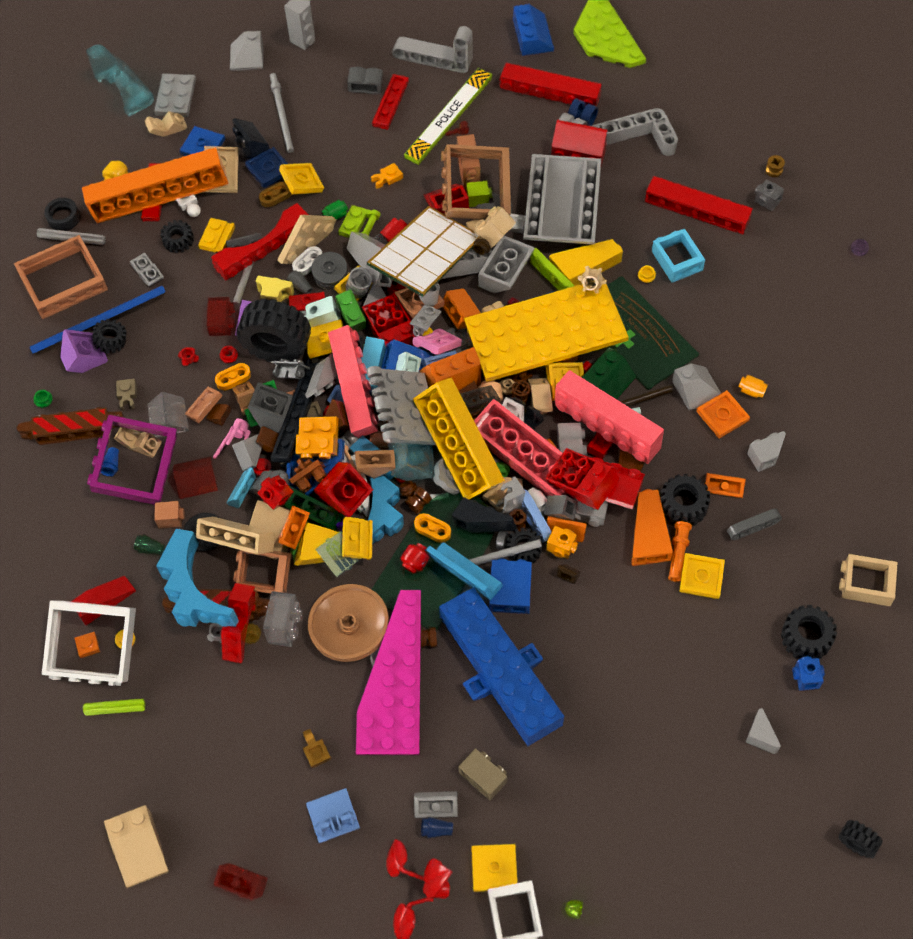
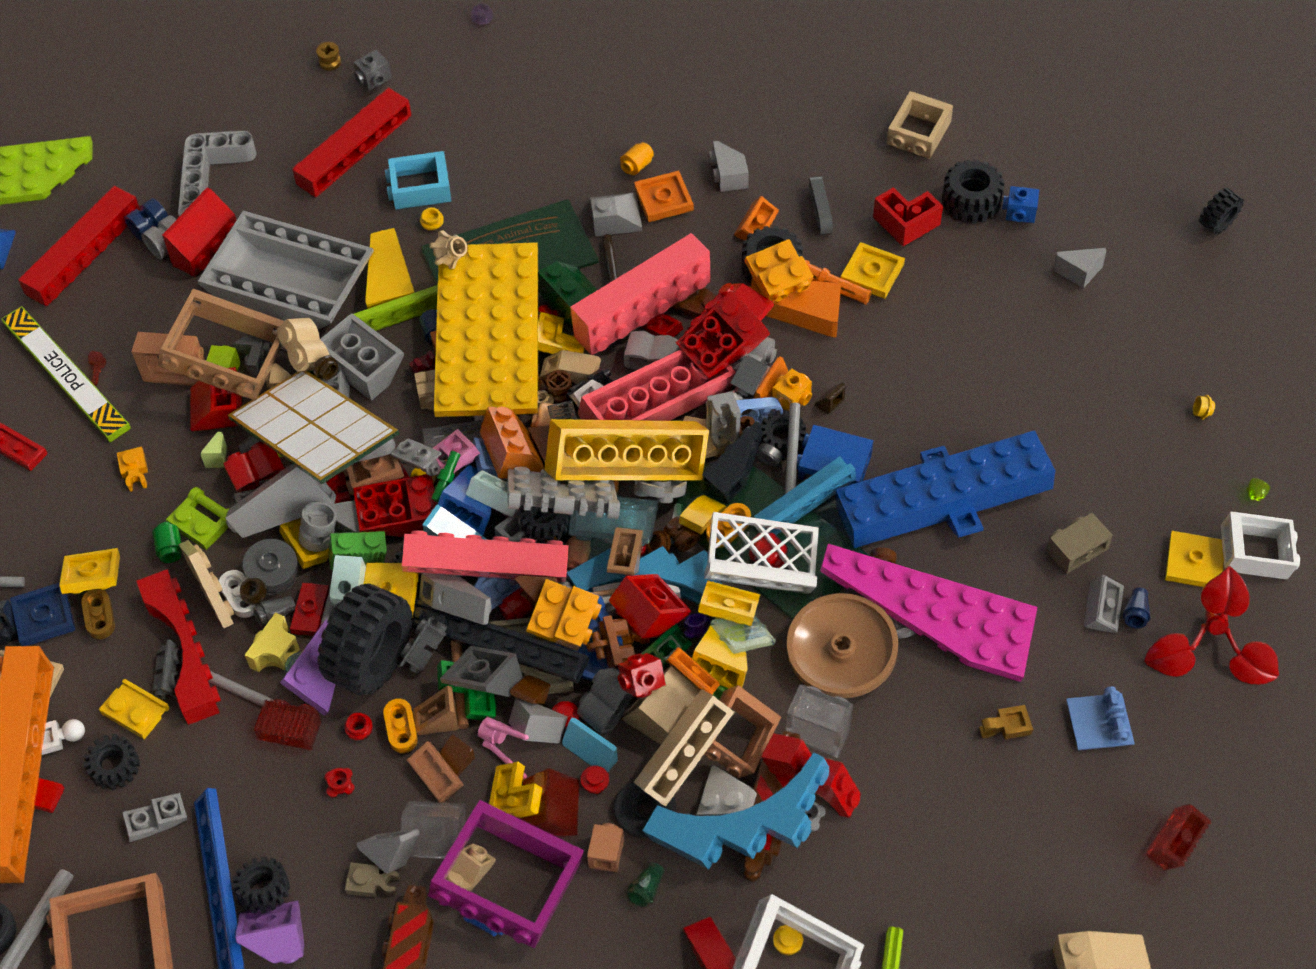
camera: 75 degrees left, 5 degrees down
orange brick [443,289,481,330] -> none
none -> yellowish green slope [201,432,228,468]
none -> dark brown plate [240,578,267,605]
none -> light grey slope [357,829,420,874]
none -> green bar [431,451,461,503]
none -> yellow plate [489,762,542,818]
none -> red plate [581,766,609,794]
none -> yellow slope [678,495,726,535]
none -> white wing [697,766,757,816]
none -> white fence [704,512,819,594]
none -> light orange plate [744,239,813,302]
none -> red brick [873,187,943,247]
none -> yellow plate [1193,395,1215,420]

